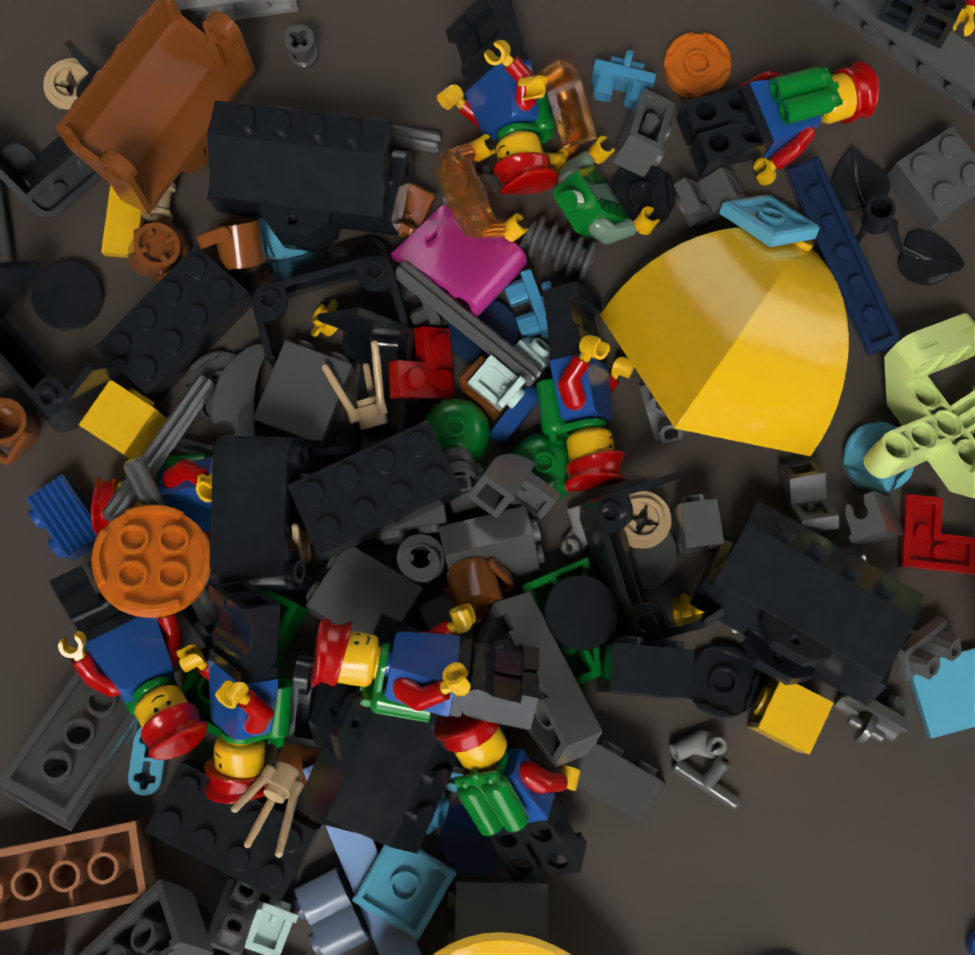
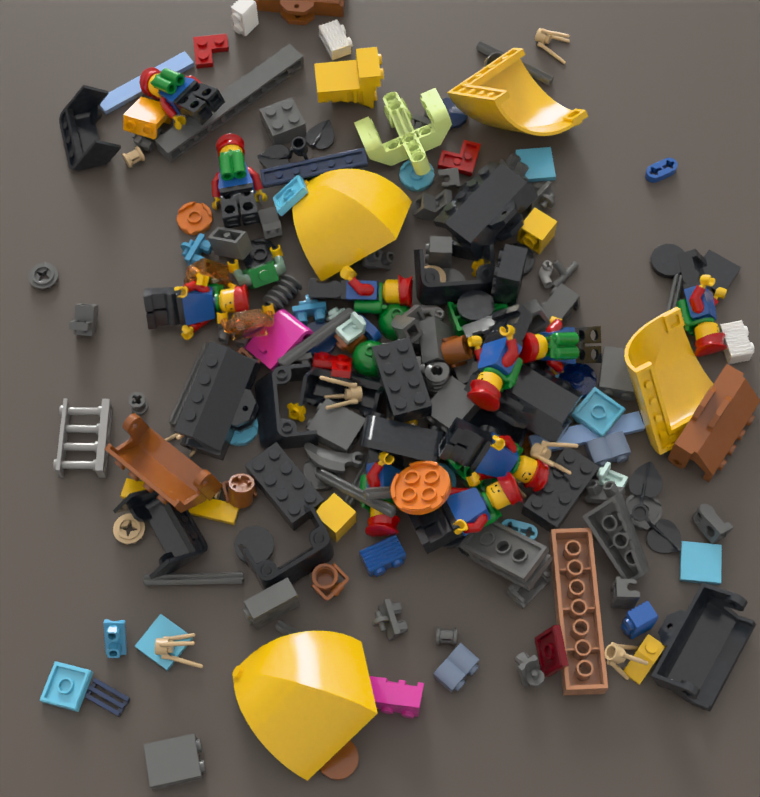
camera: 80 degrees left, 15 degrees down
dark orange piece [196,216,267,269] -> none

